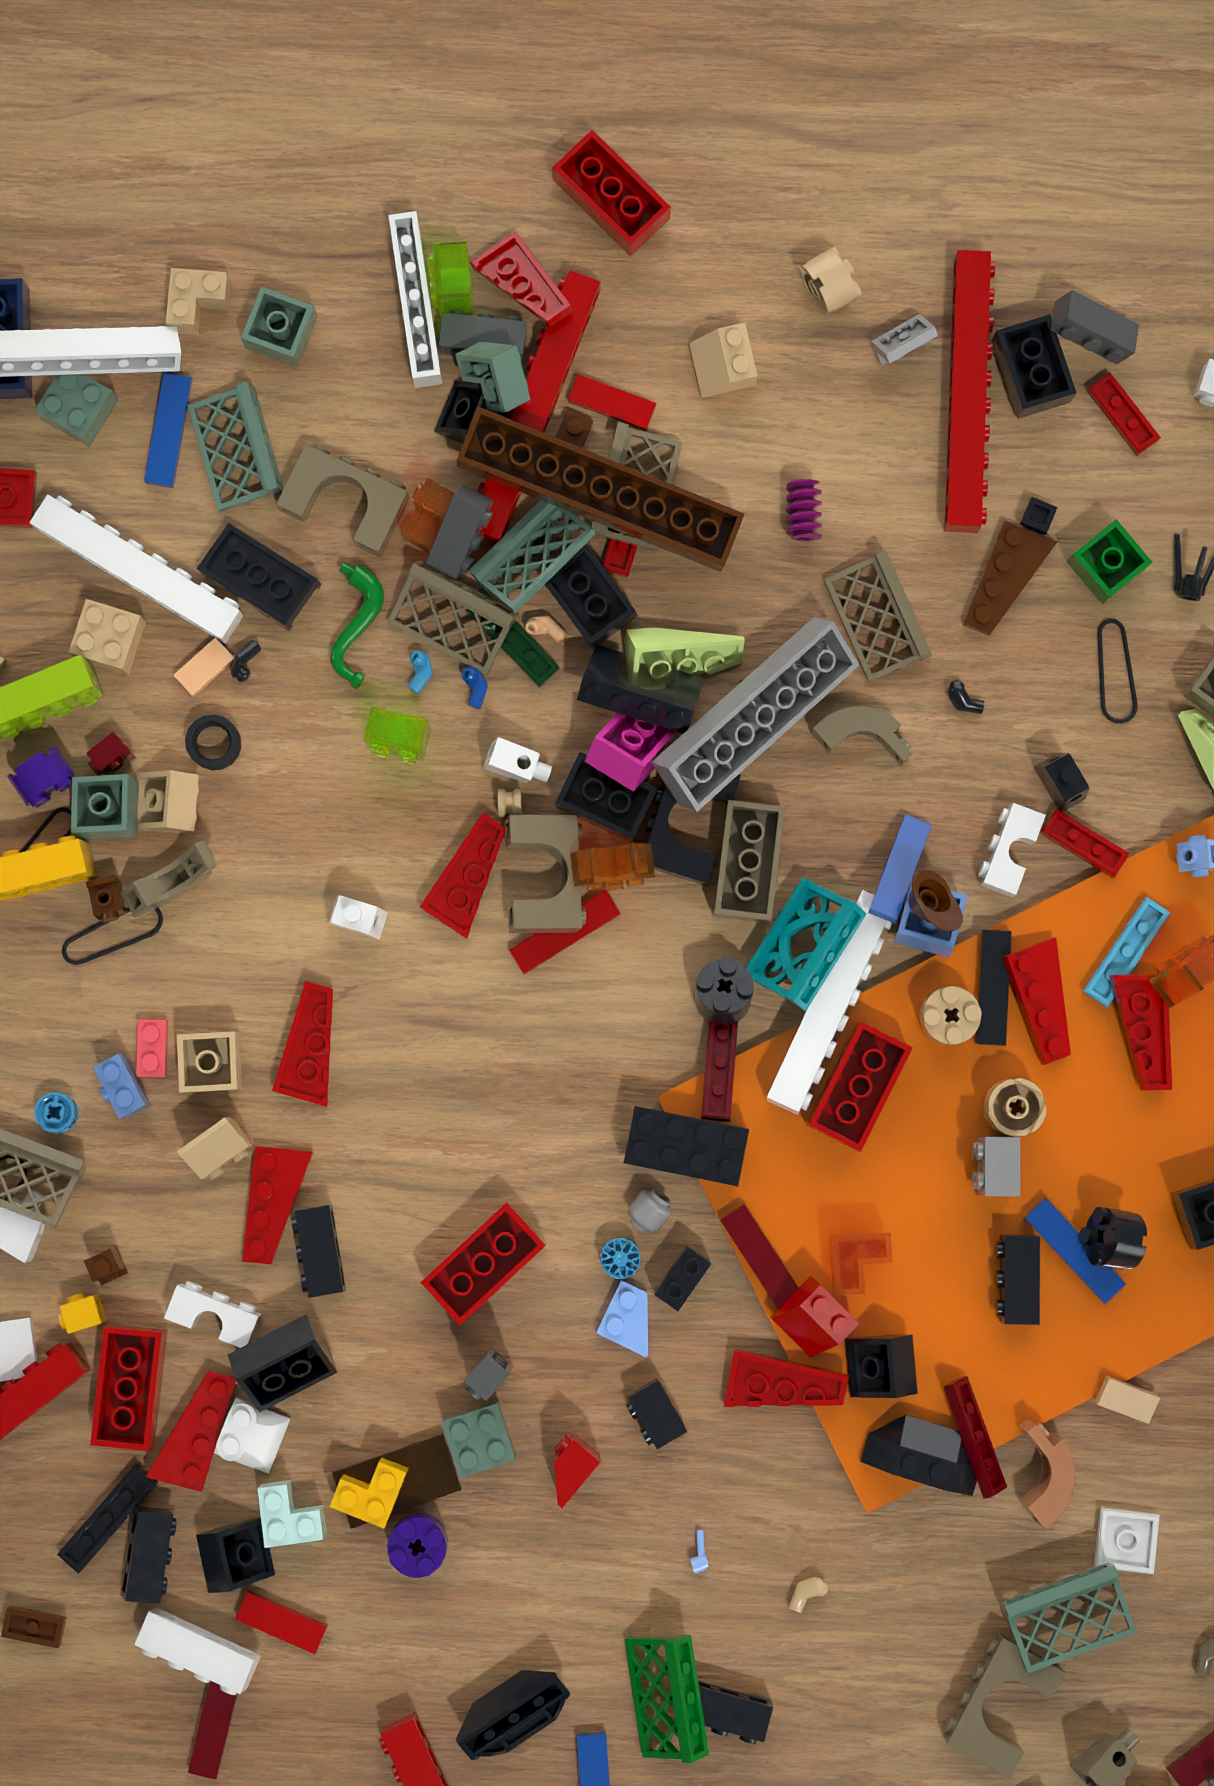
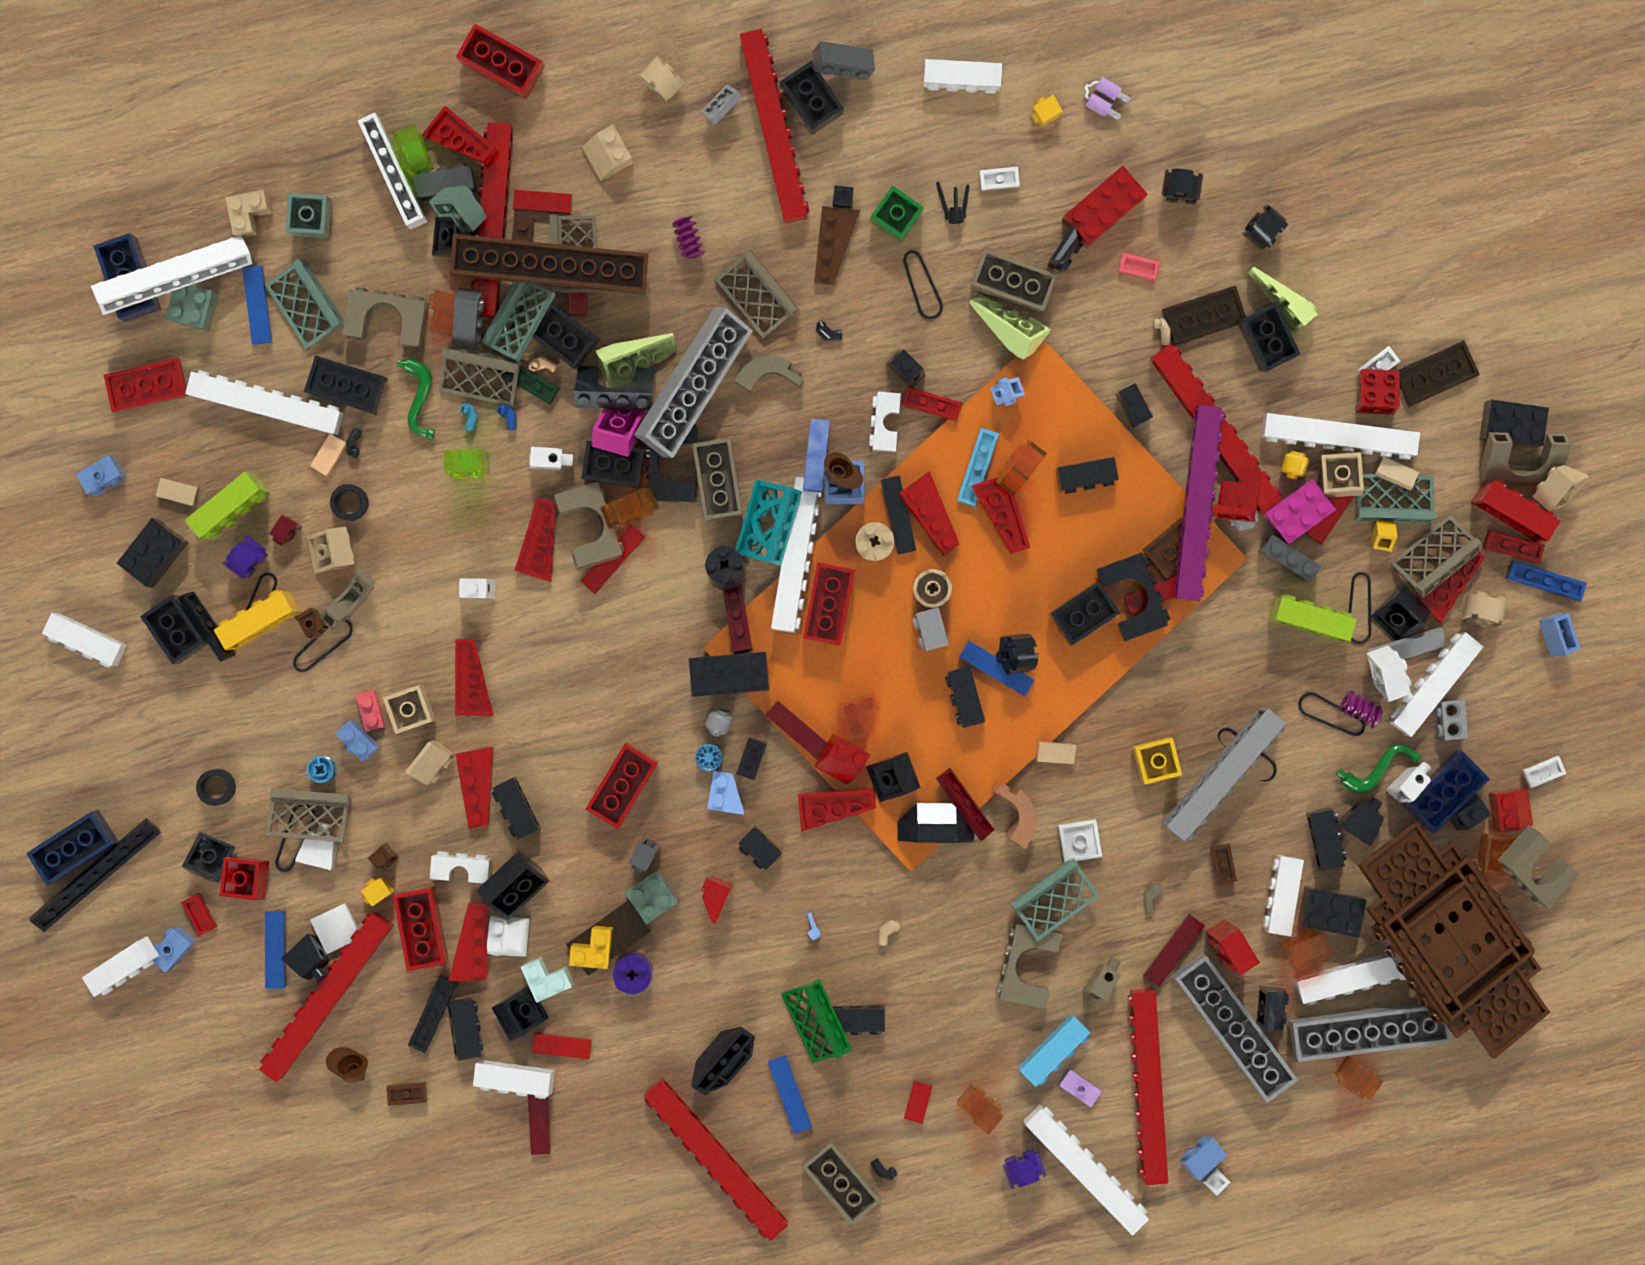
camera: 15 degrees left, 5 degrees up
tan brick [68,599,146,675] -> none
sand green brick [71,774,138,840] -> none
tan wheel [498,789,522,817] -> none
red tile [1086,372,1161,456] -> none

